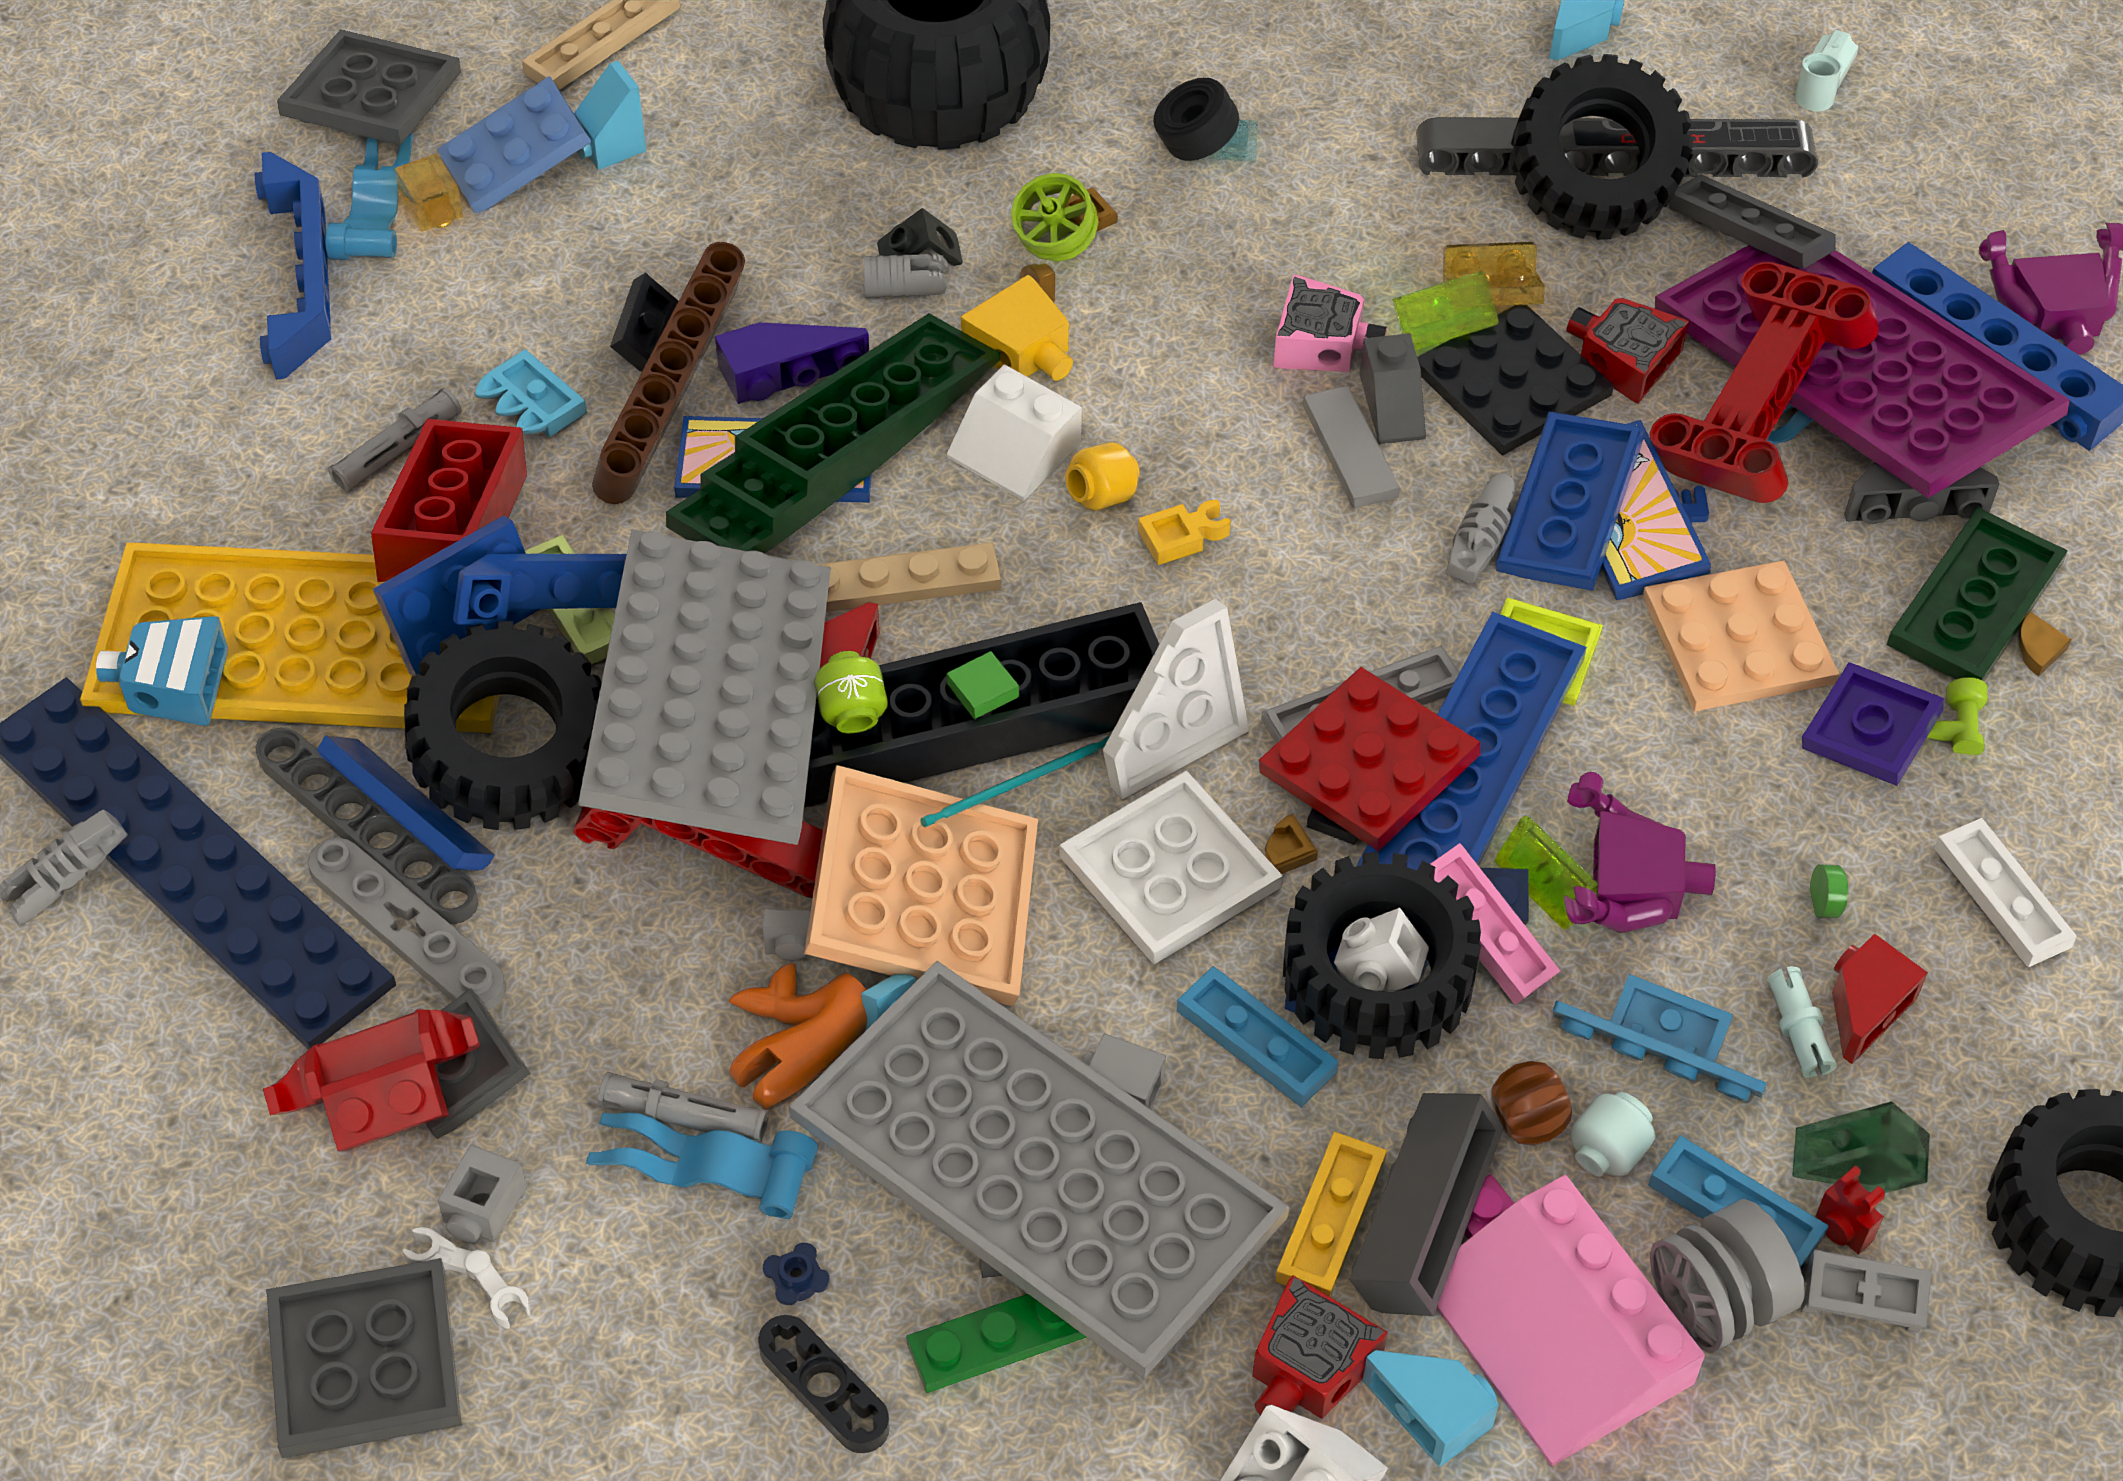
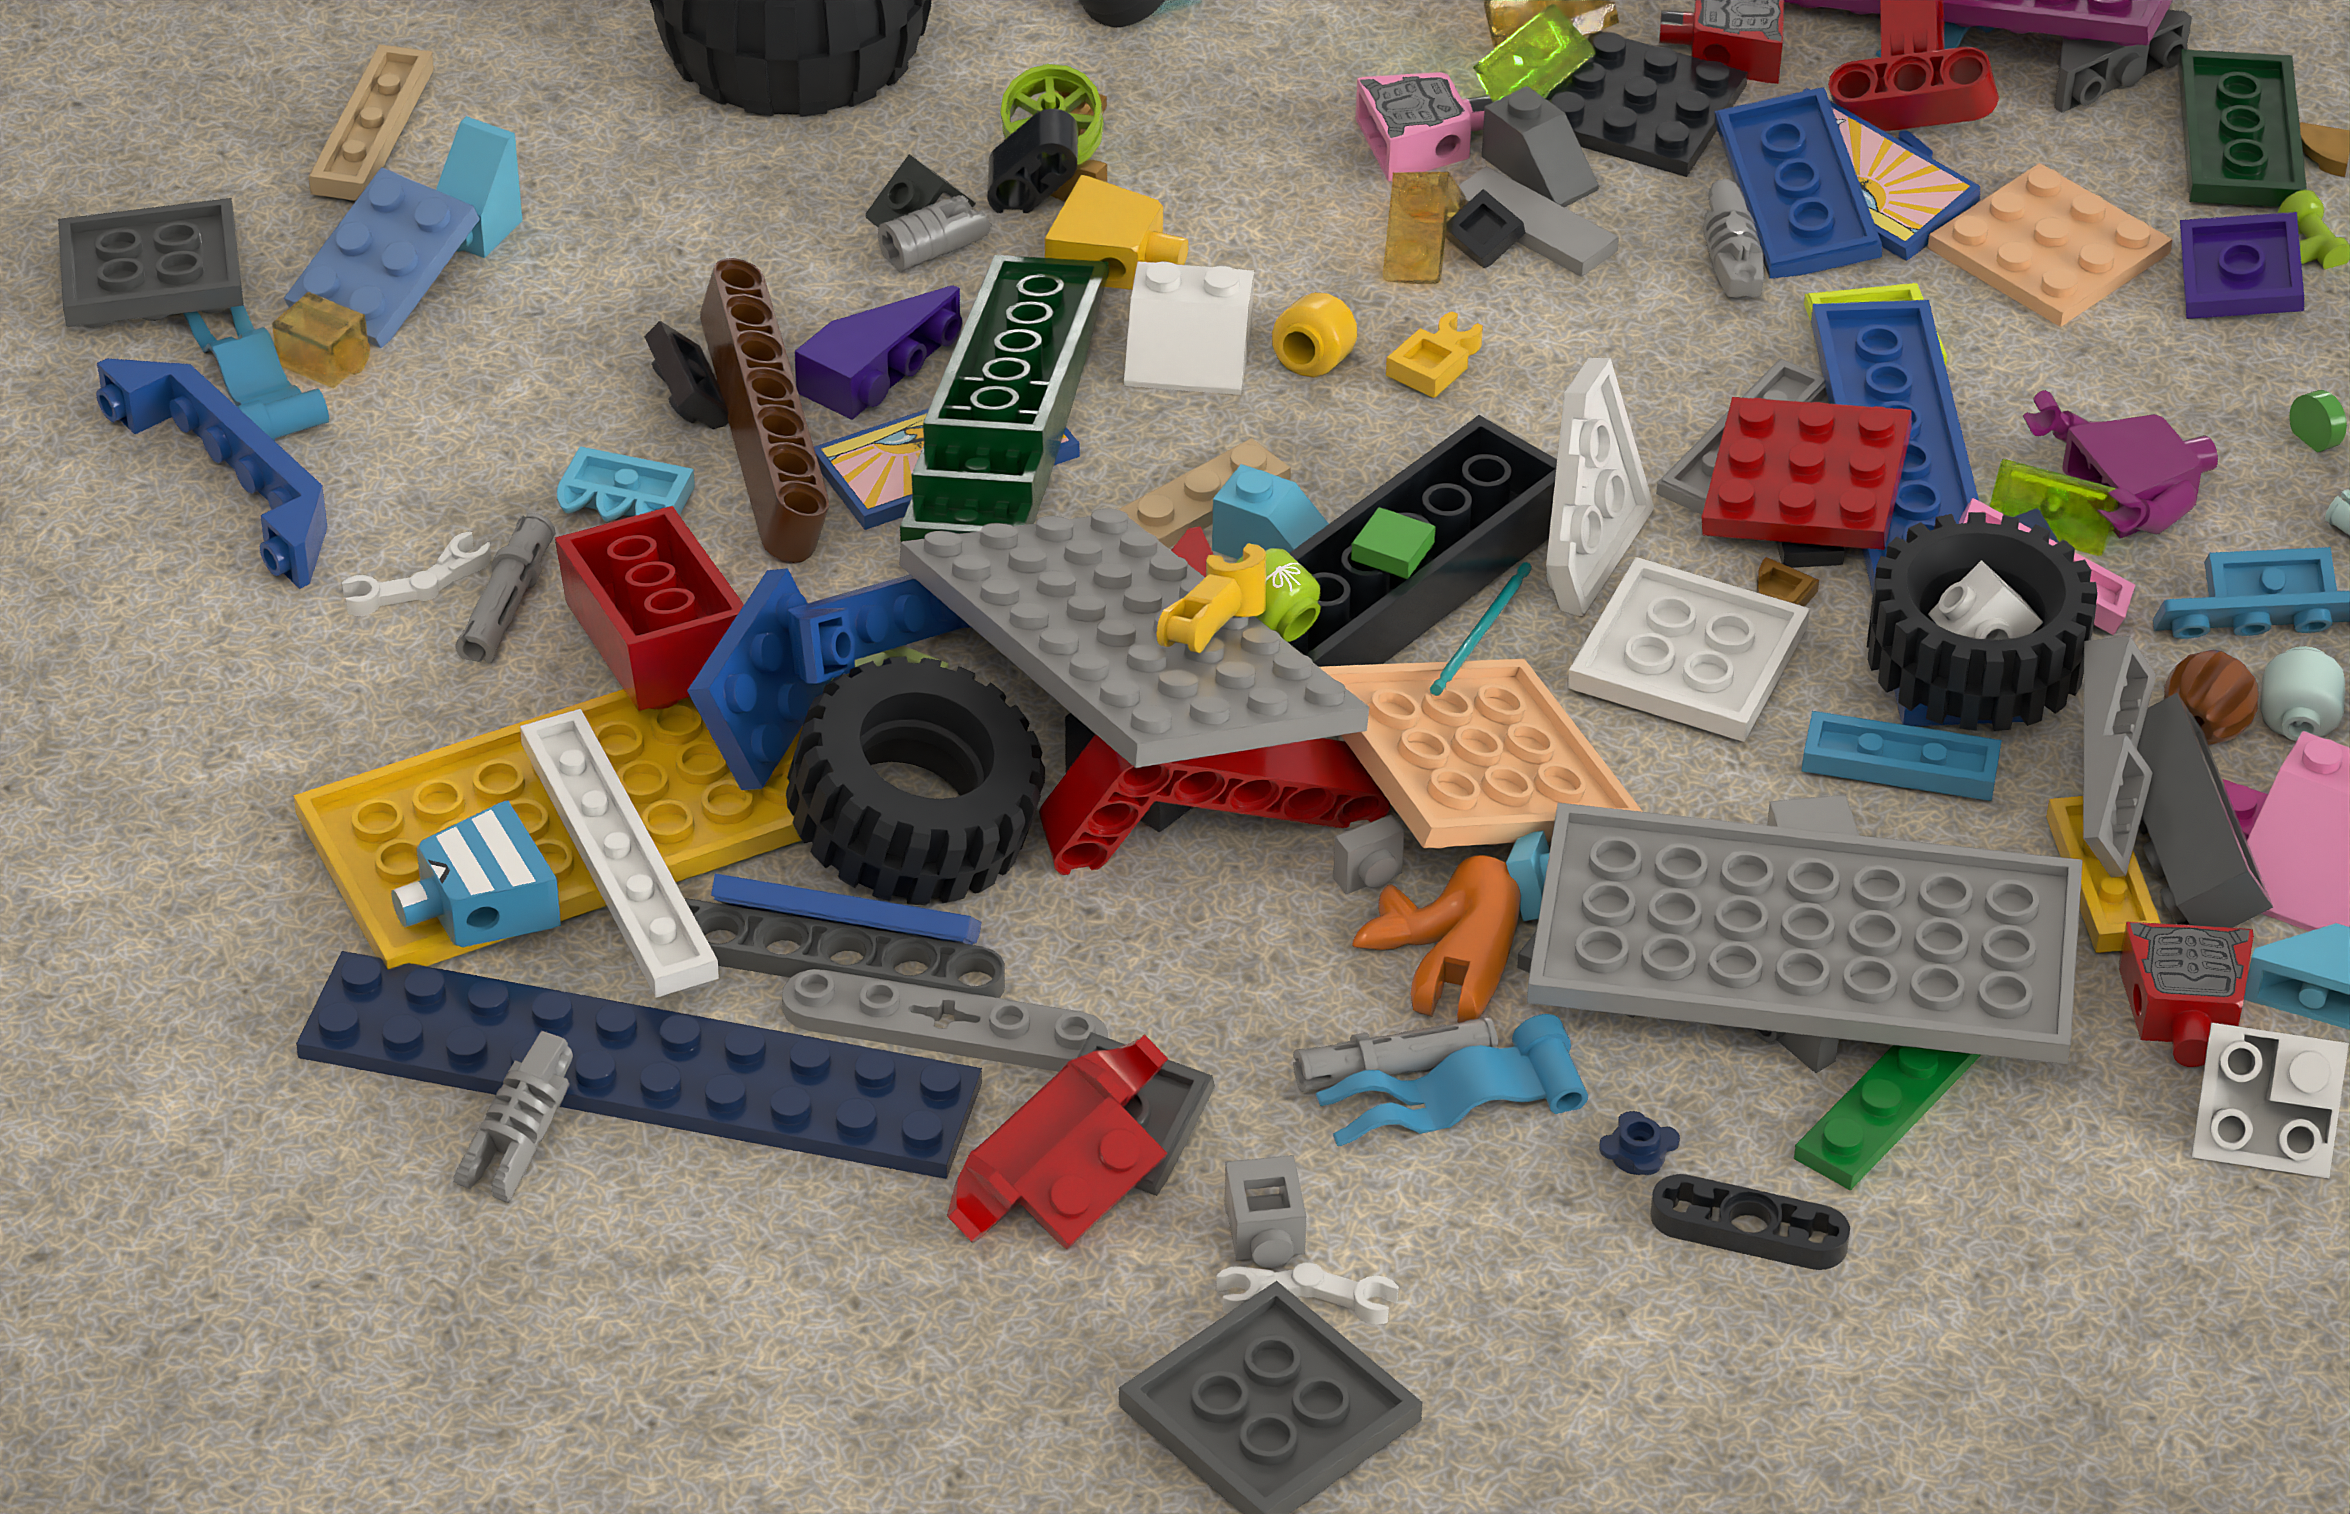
camera: 30 degrees left, 10 degrees down
none -> white piece [342,532,491,616]
none -> white plate [520,709,719,998]
none -> black beam [987,109,1078,213]
none -> yellow piece [1156,543,1266,653]
none -> medium azure slope [1212,464,1329,559]
none -> clear yellow bracket [1383,172,1466,284]
none -> black plate [1442,189,1526,269]
none -> light grey slope [2083,635,2156,877]

